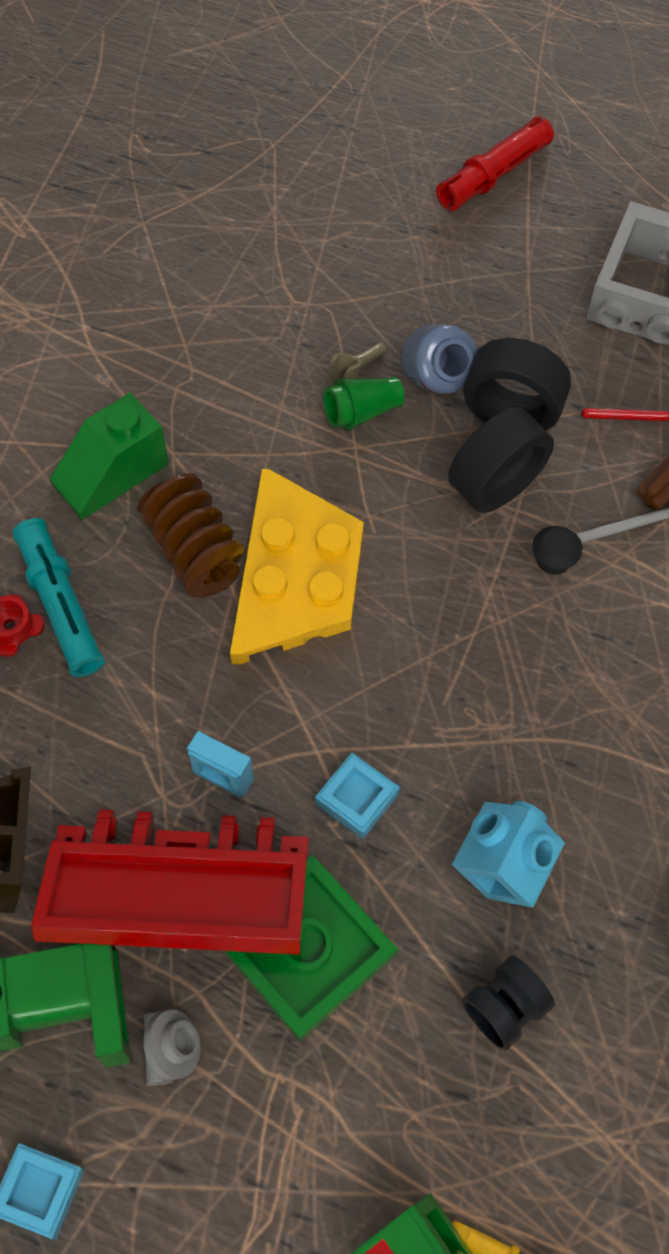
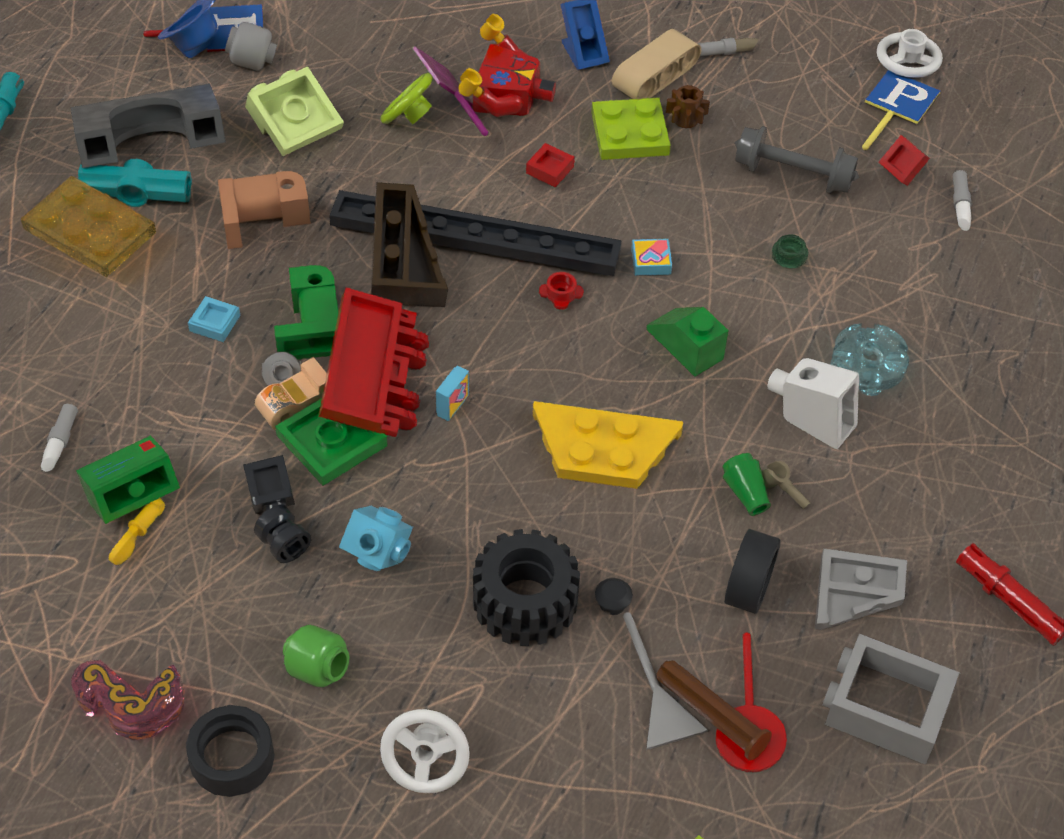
camera: 90 degrees right, 10 degrees down
teal pin [12,518,105,678] -> none
reddish brown piece [137,473,244,598] -> none
medium azure tile [315,753,400,840] -> none
sand blue head [402,324,478,393] -> none
black tyre [448,407,554,513] -> none
none -> black bracket [243,455,295,514]
none -> light nougat leg [255,357,327,430]
none -> black tyre [473,529,580,646]
none -> white torso [767,358,859,449]
none -> light grey wing [815,549,907,630]
none -> clear light blue plate [830,323,909,396]

